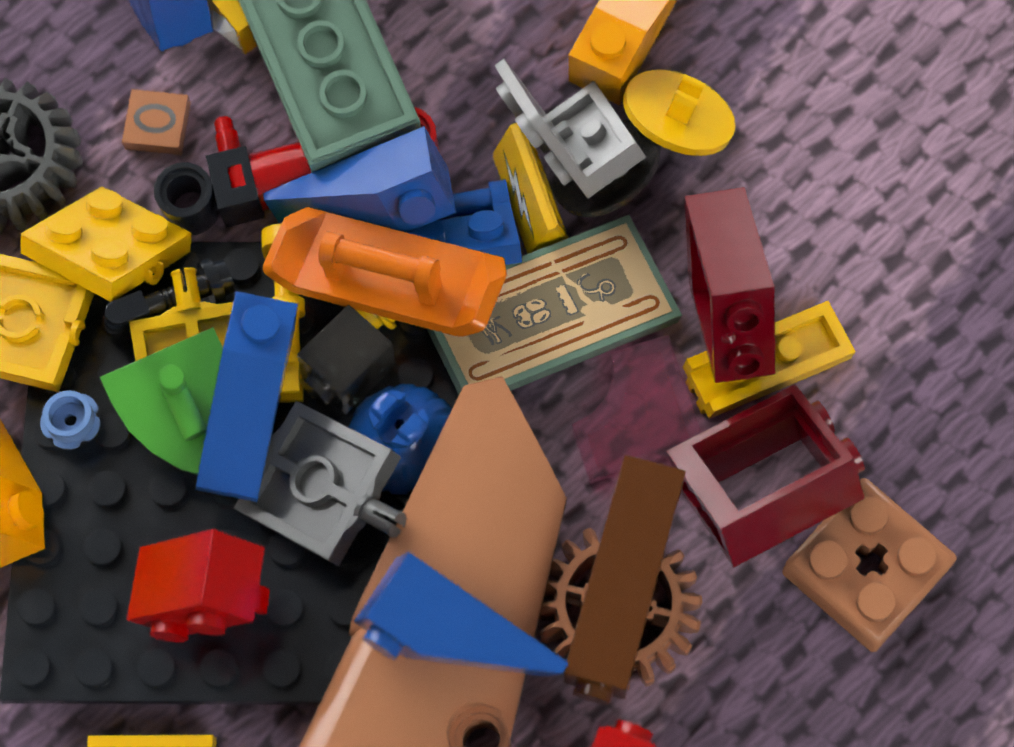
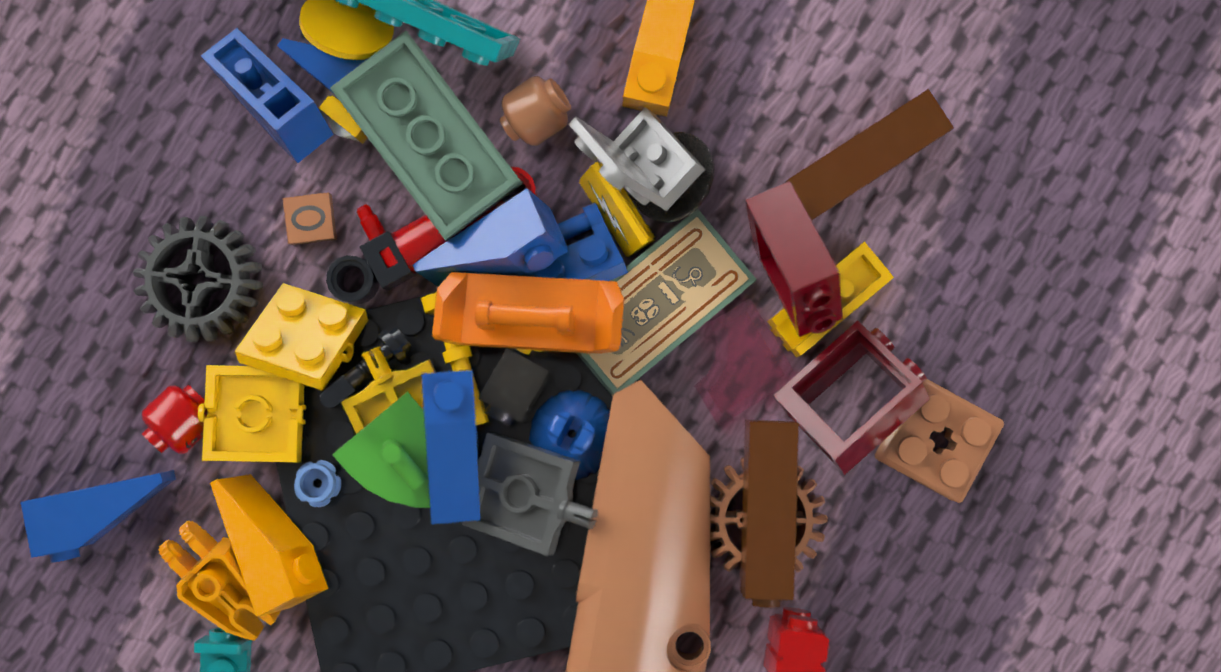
camera: 20 degrees left, 15 degrees up
red brick [127,529,270,642] -> none
blue slope [354,552,569,676] -> none
yellow piece [623,70,735,156] -> none
none -> nougat head [500,76,571,146]
none -> reddish brown brick [783,89,954,221]

